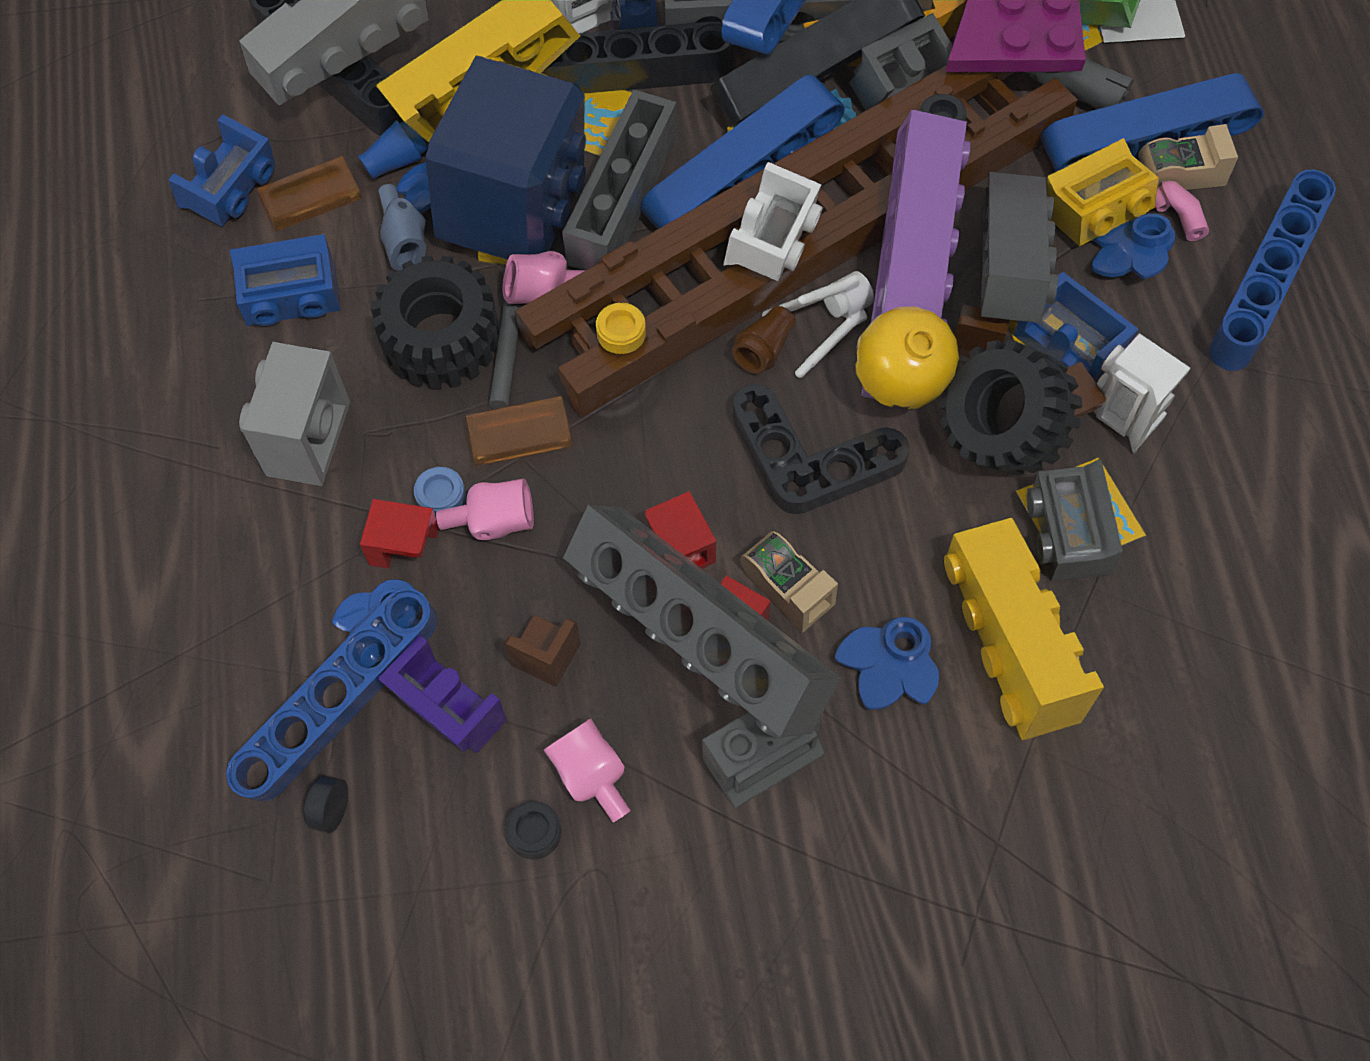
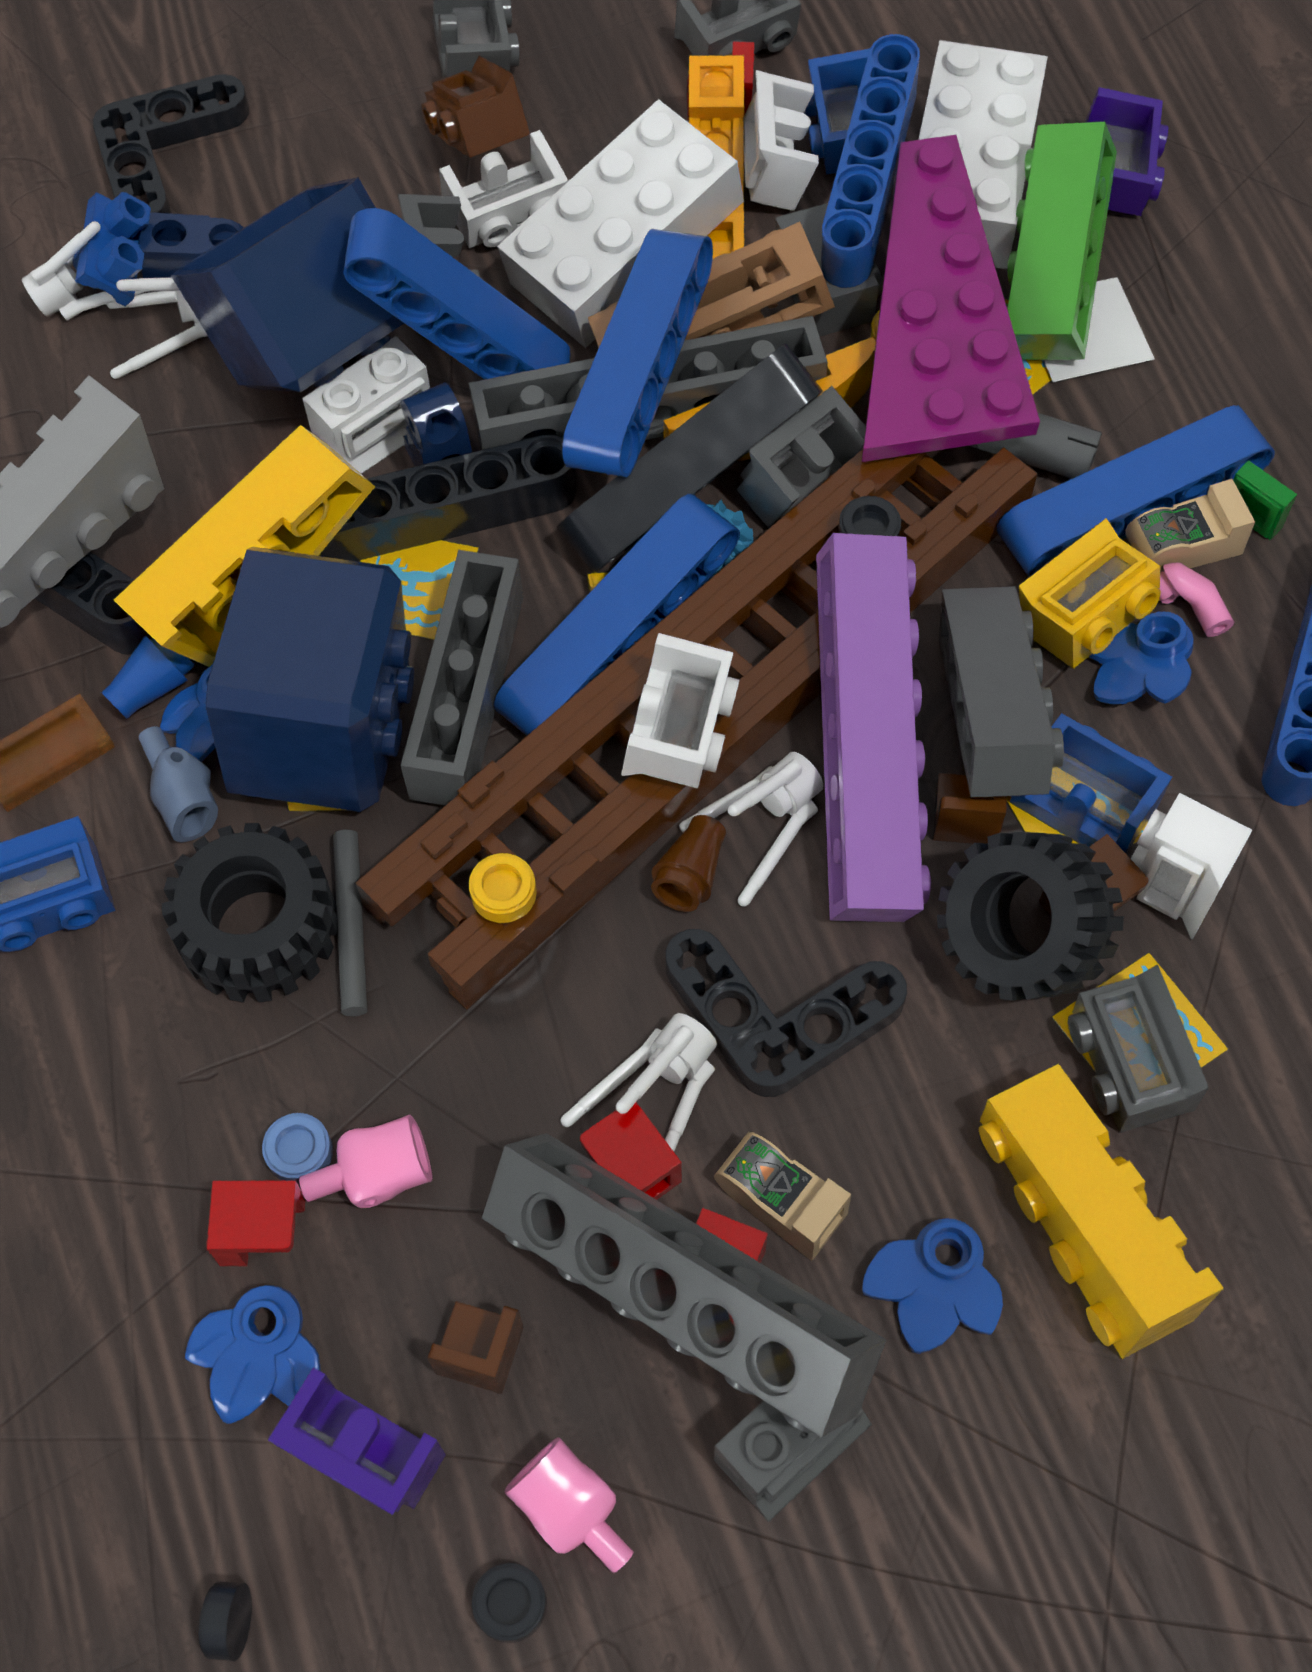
camera: 10 degrees left, 0 degrees up
blue beam [226,588,438,802] -> none
light grey brick [239,342,350,486] -> none
clear orange tile [466,396,572,466] -> none
bright pink piece [502,251,586,304] -> none
yellow cylinder [855,306,959,409] -> none
none -> white plant [561,1013,717,1151]
none -> green tile [1233,460,1297,540]

